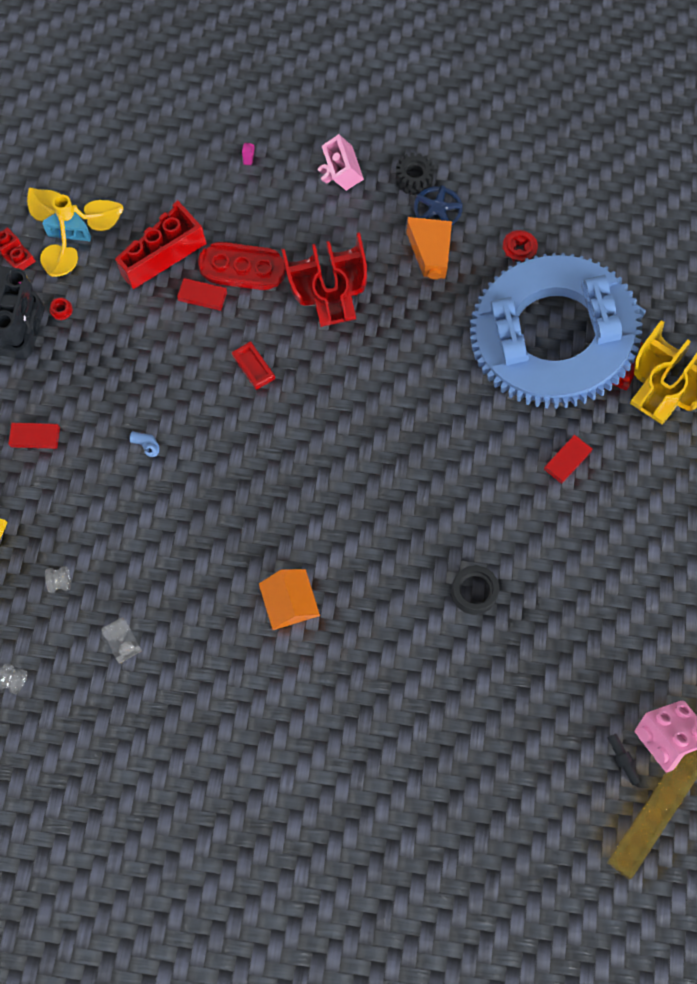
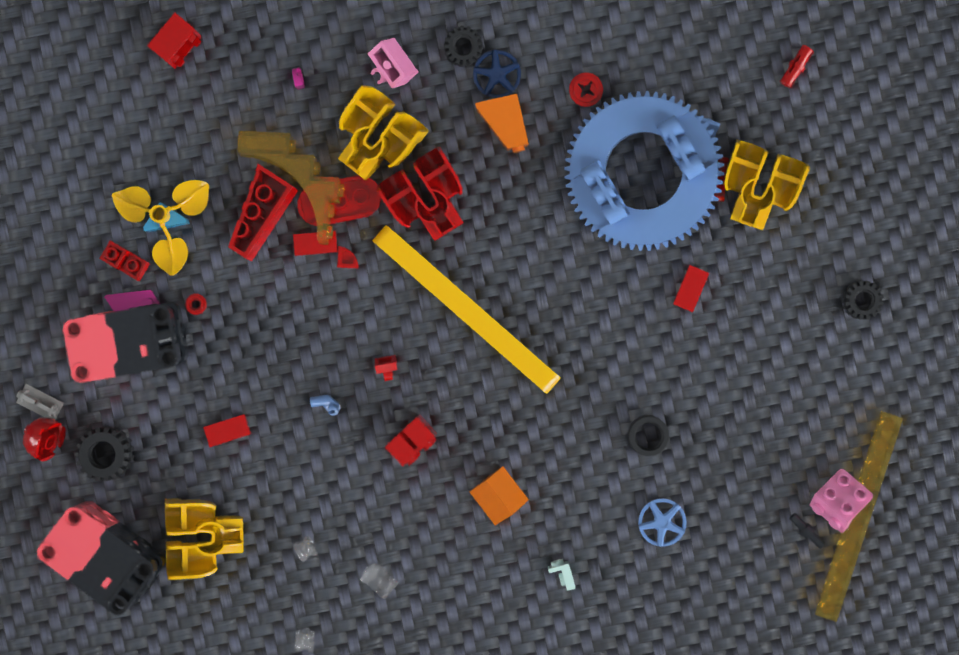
camera: 20 degrees left, 20 degrees up
red tile [231,341,275,390] -> none
none -> red container [147,13,202,69]
none -> clear yellow arch [237,131,344,245]
none -> red tile [337,246,359,269]
none -> yellow piece [338,86,429,180]
none -> yellow beam [372,225,561,394]
none -> red tile [375,355,397,381]
none -> red piece [385,414,437,466]
none -> light aqua bracket [548,559,576,591]
none -> medium blue wheel [638,498,686,547]

